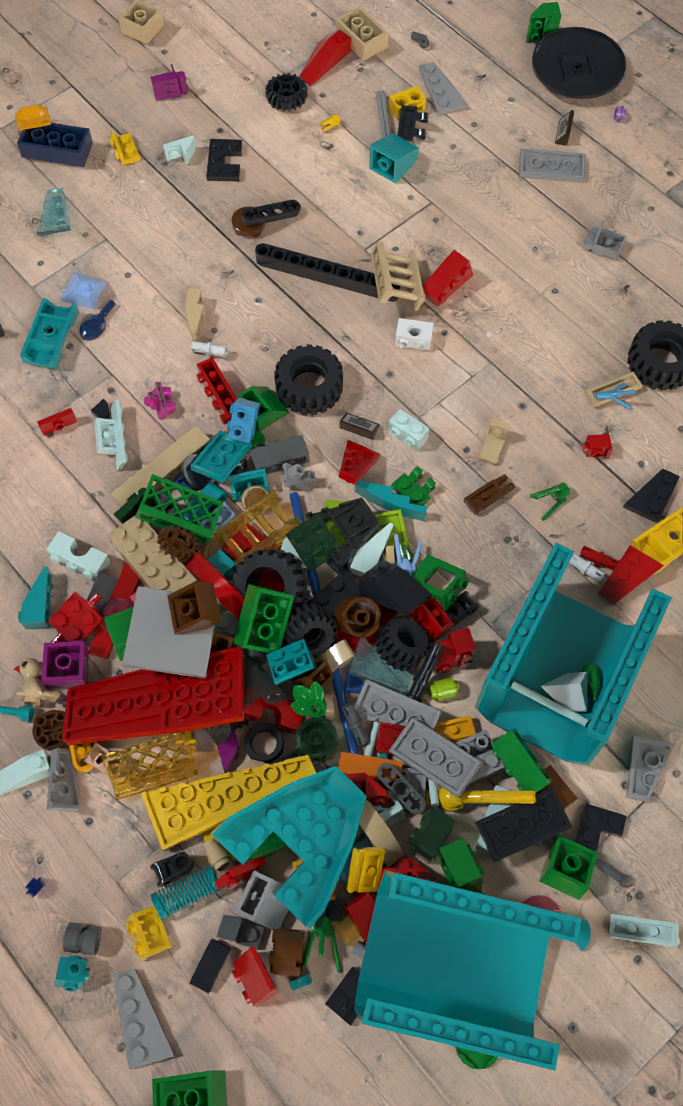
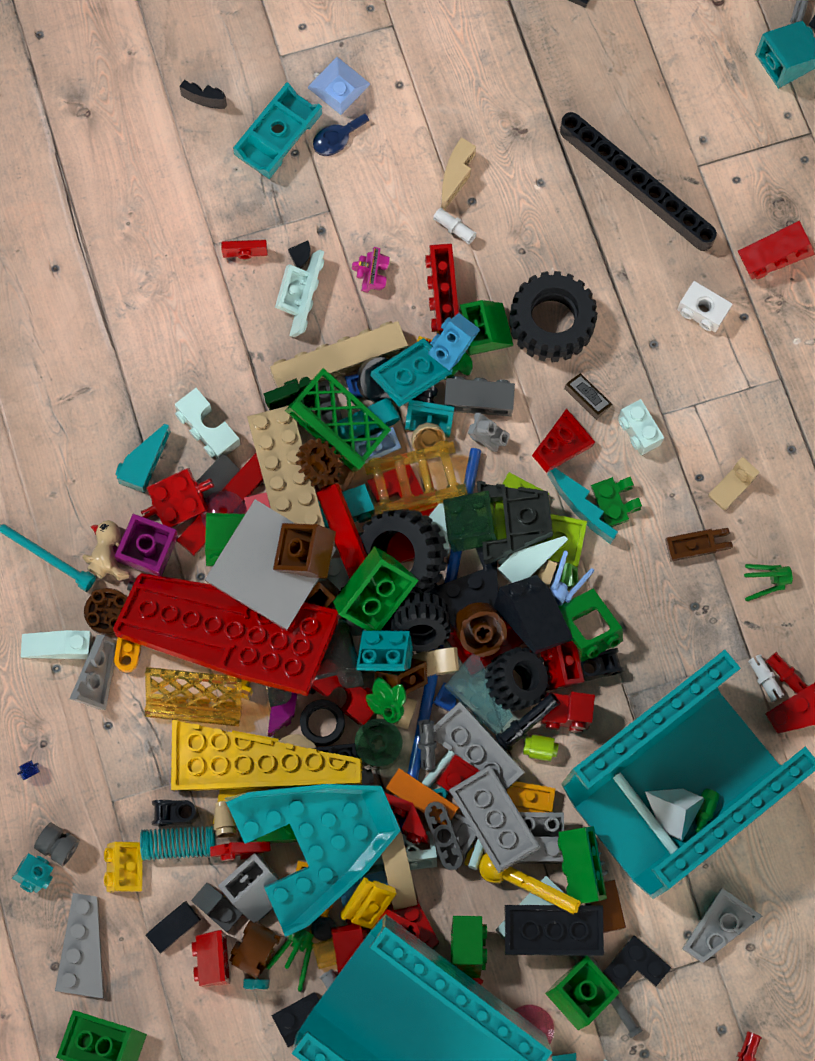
camera: 20 degrees right, 10 degrees up
medium nougat hips [84,742,127,779] -> none
reddish brown tile [232,206,265,237] -> none
black beam [240,200,301,226] -> none
tan fence [371,241,425,311] -> none
clear green brick [408,806,456,864] -> none

